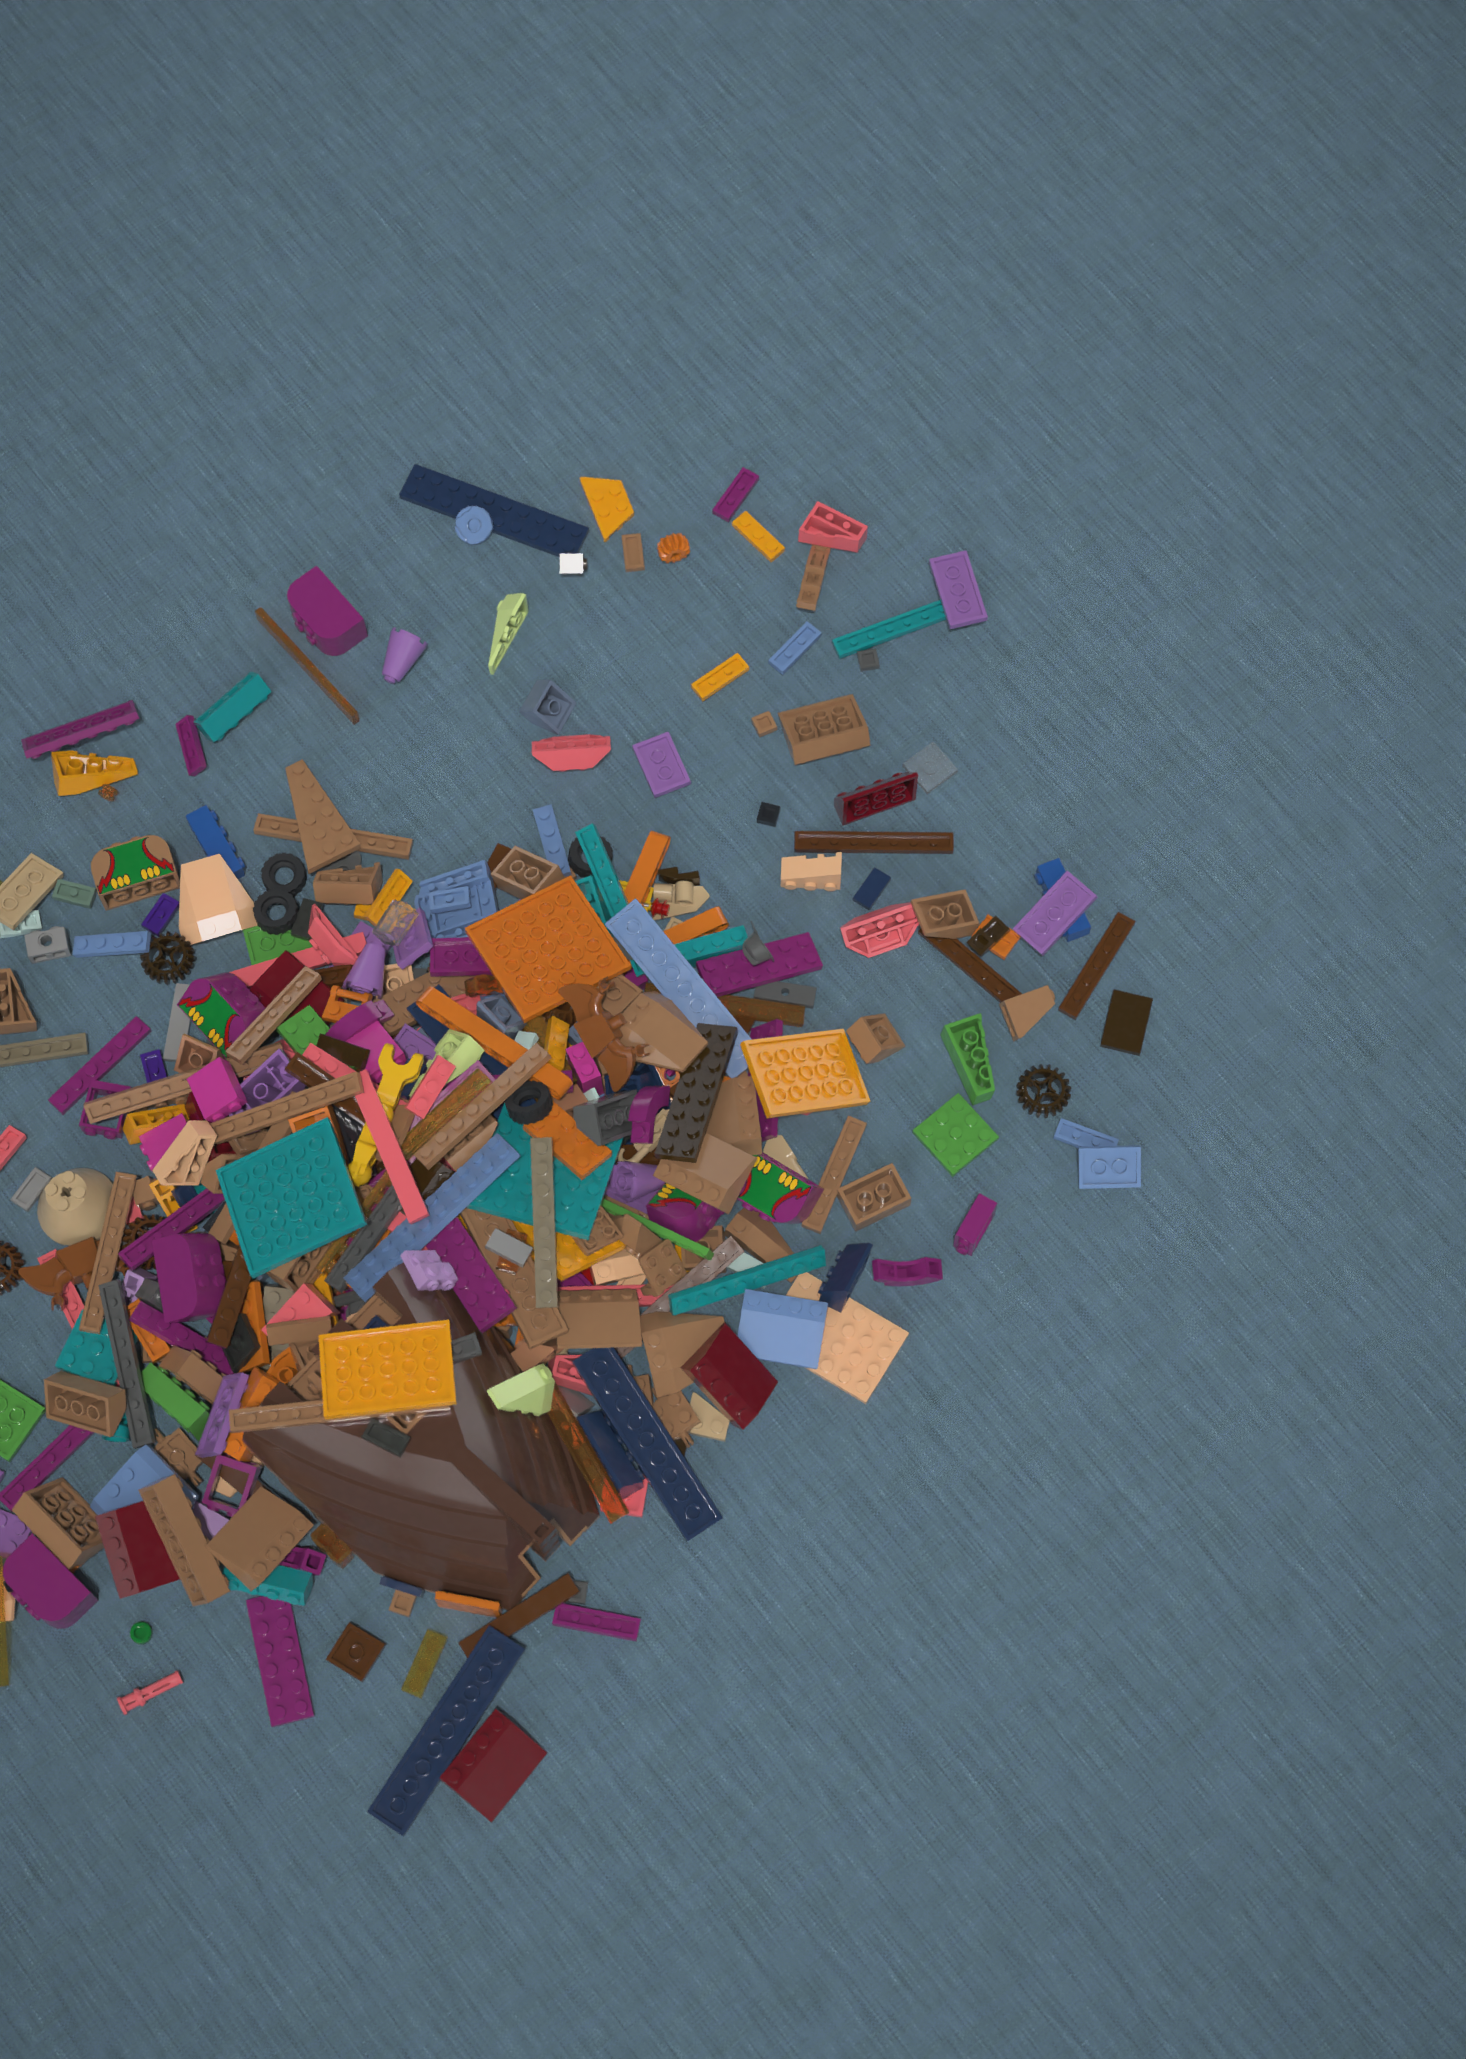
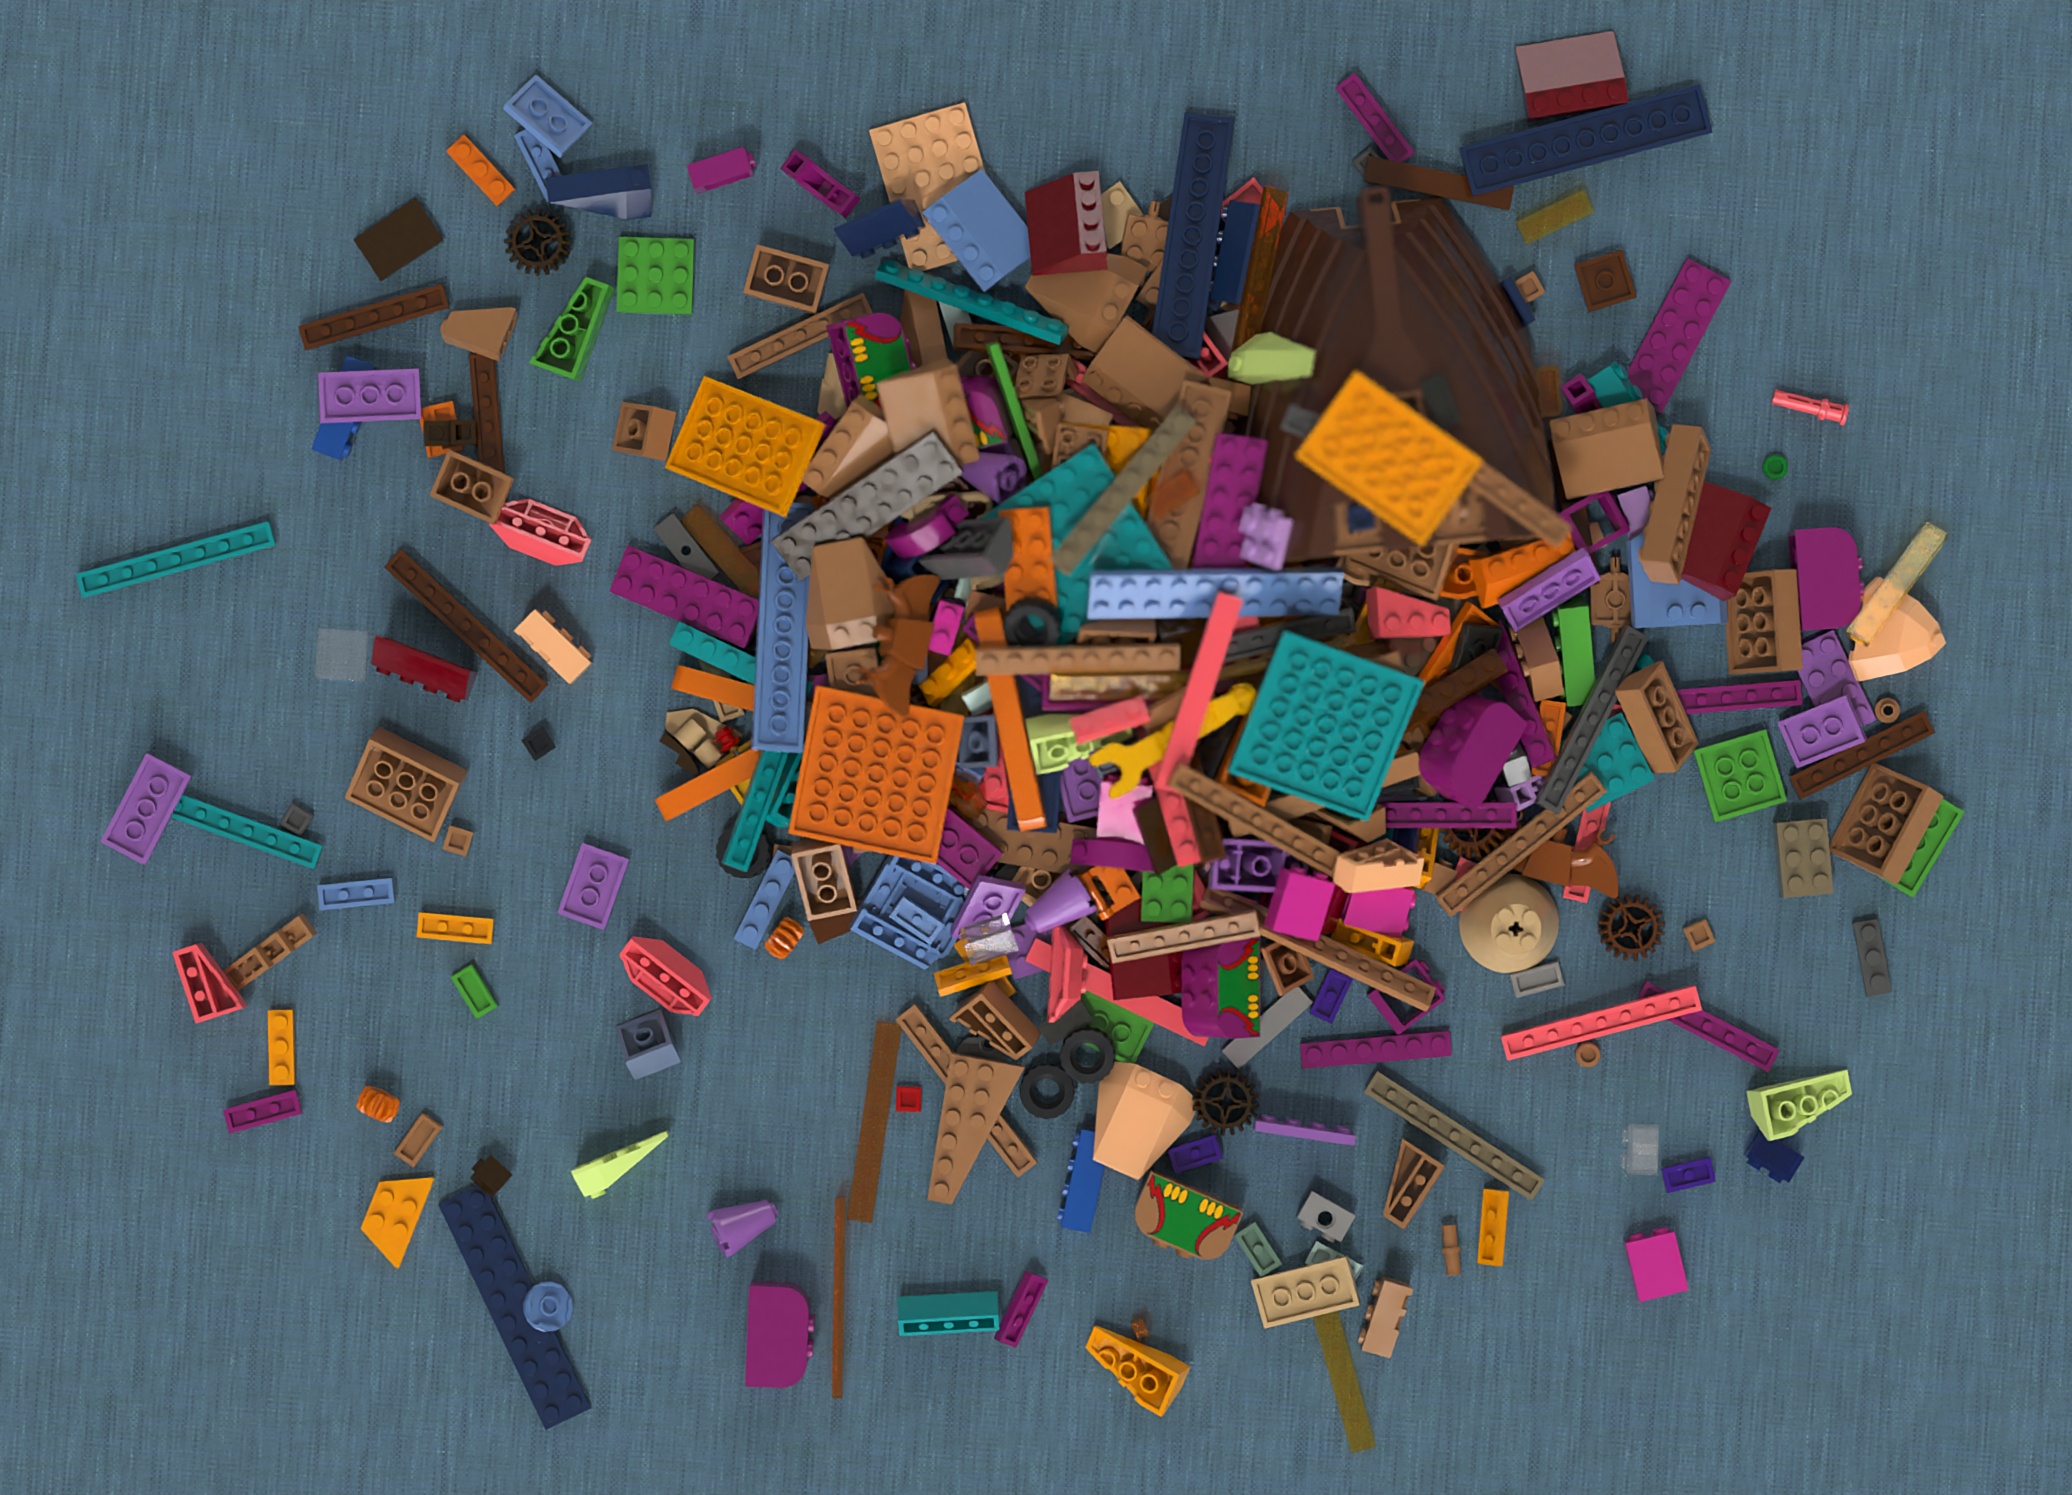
camera: 140 degrees left, 20 degrees up
magenta plate [21,700,139,758] -> none
medium blue plate [73,931,151,958] -> none
medium nougat tile [266,1316,332,1346] -> none
orange tile [435,1591,503,1618] -> none
light grey tile [485,1228,533,1268] -> none
dark grey piece [743,921,774,965] -> none
dark blue tile [853,867,891,911] -> none
none -> teal plate [75,521,277,599]
none -> orange plate [446,134,516,207]
none -> bright green tile [451,963,498,1020]
none -> dark blue wedge [545,164,651,220]
none -> orange gear [764,916,804,960]
none -> clear orange tile [847,1021,902,1223]
none -> red tile [896,1086,922,1112]
none -> medium lavender plate [1253,1114,1356,1146]

